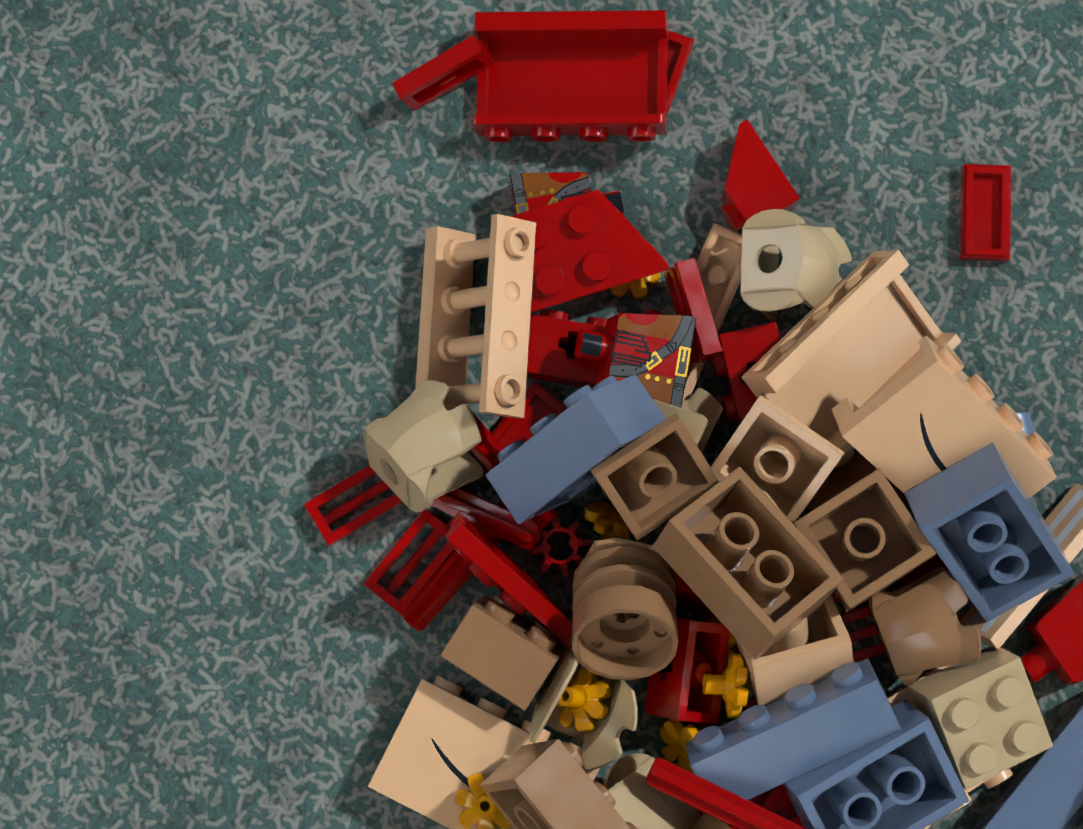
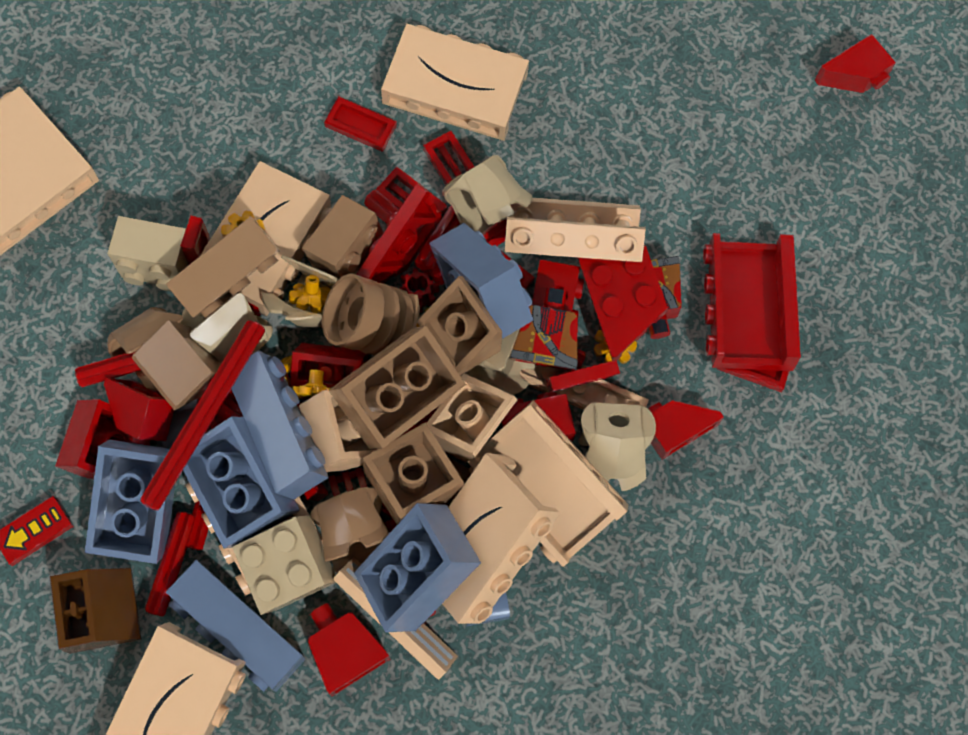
camera: 85 degrees right, 10 degrees down
red tile [392,35,495,111] -> none
red tile [960,164,1012,262] -> none
none -> red tile [324,96,397,152]
none -> light nougat panel [381,23,529,141]

